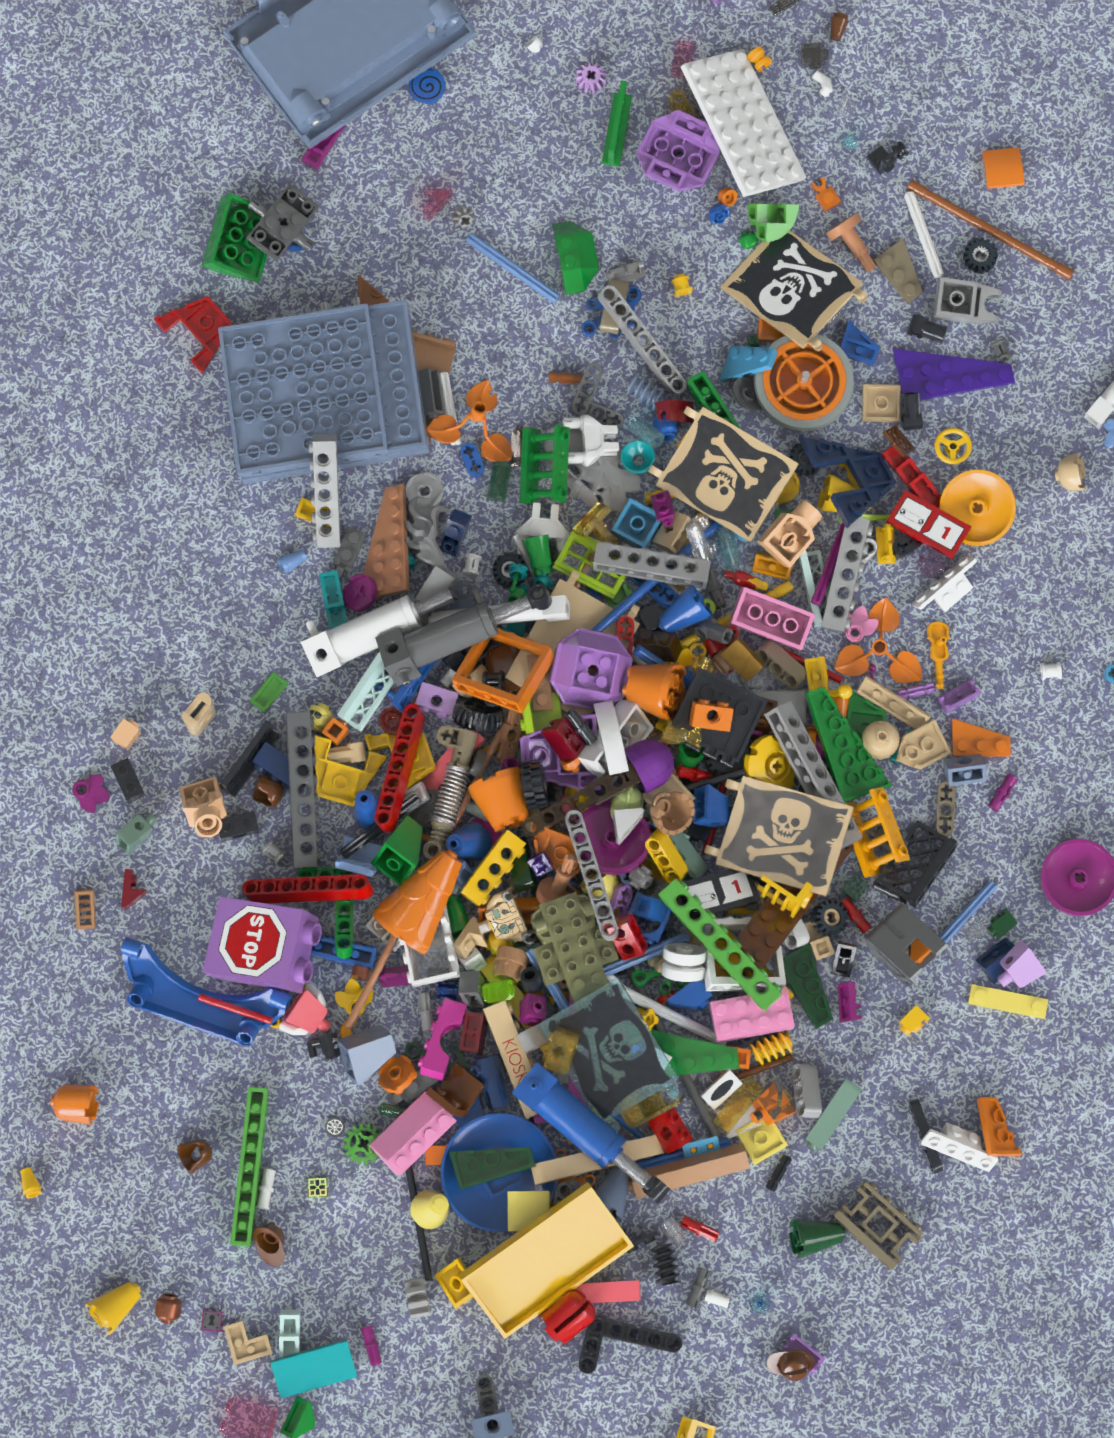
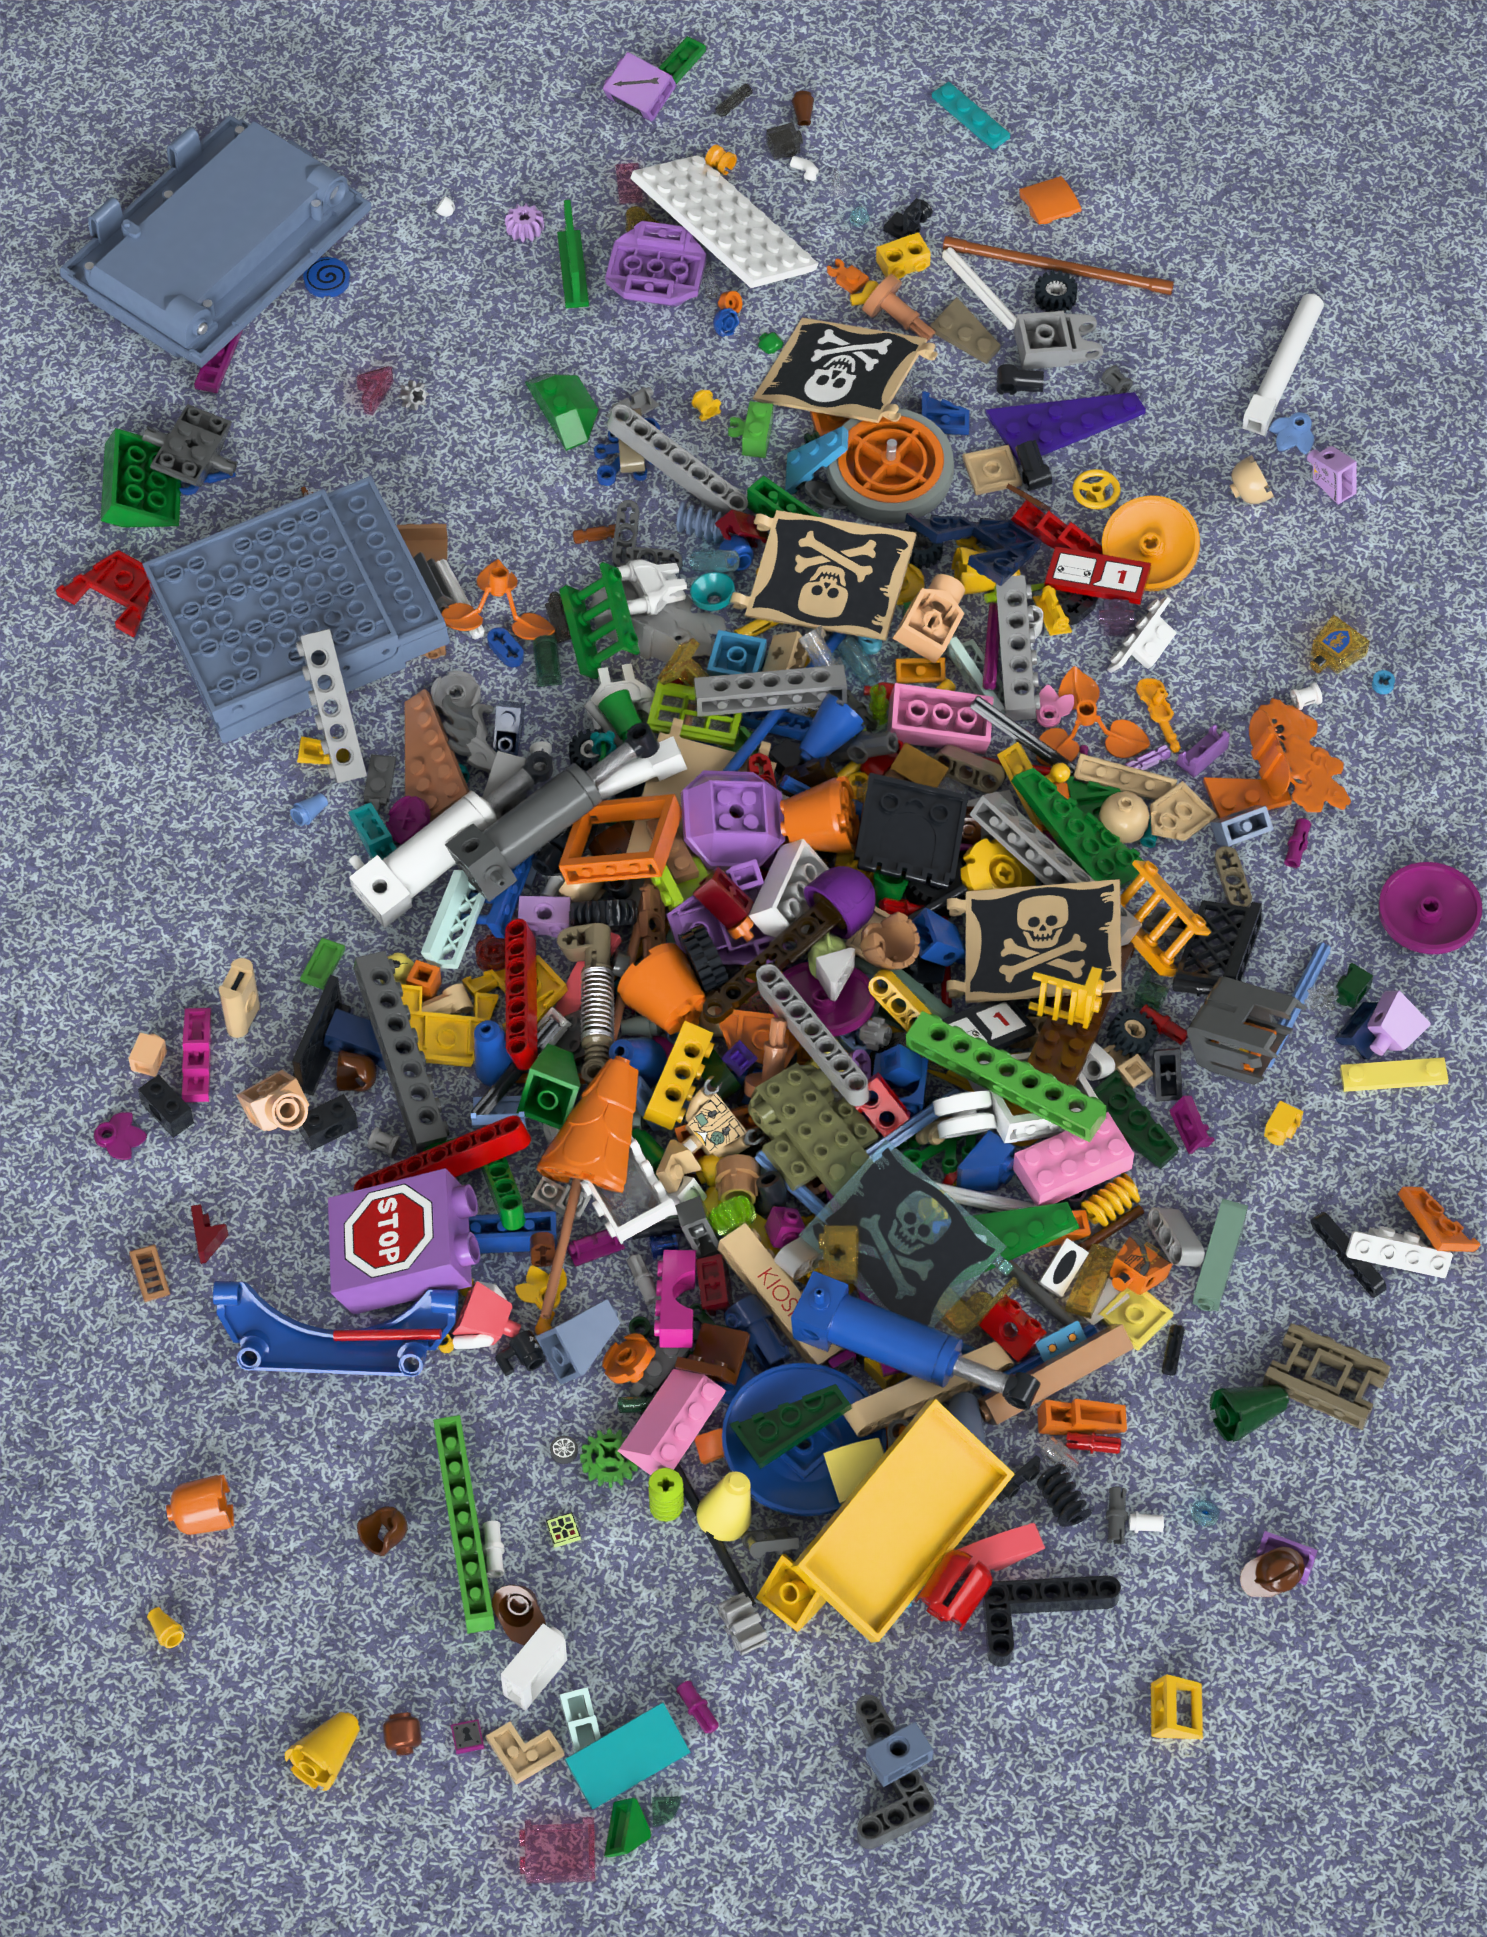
camera: 15 degrees left, 20 degrees down
sand green torso [116,813,157,856] -> none
medium blue axle [466,233,560,303] -> none
black pin [565,708,598,746] -> none
white slope [593,700,629,775] -> none
magenta hinge [650,490,675,527] -> none
clear yellow animal [659,721,702,748] -> none
orange brick [689,699,734,732] -> none
bright green brick [748,204,799,242] -> none
none -> dark pink slope [182,1008,211,1102]
none -> white window [501,1624,567,1711]
none -> lime piece [648,1468,684,1522]
none -> tile [652,1796,681,1827]
none -> bright green brick [728,401,773,458]
none -> dark grey plate [741,1526,799,1559]
none -> yellow arm [850,280,879,306]
none -> clear neon green pin [869,684,889,725]
none -> yellow brick [876,232,931,279]
none -> teal plate [932,82,1010,150]
none -> axle [970,696,1076,776]
none -> orange slope [1037,1398,1127,1435]
none -> orange plant [1249,698,1351,812]
none -> clear yellow torso [1310,615,1370,674]

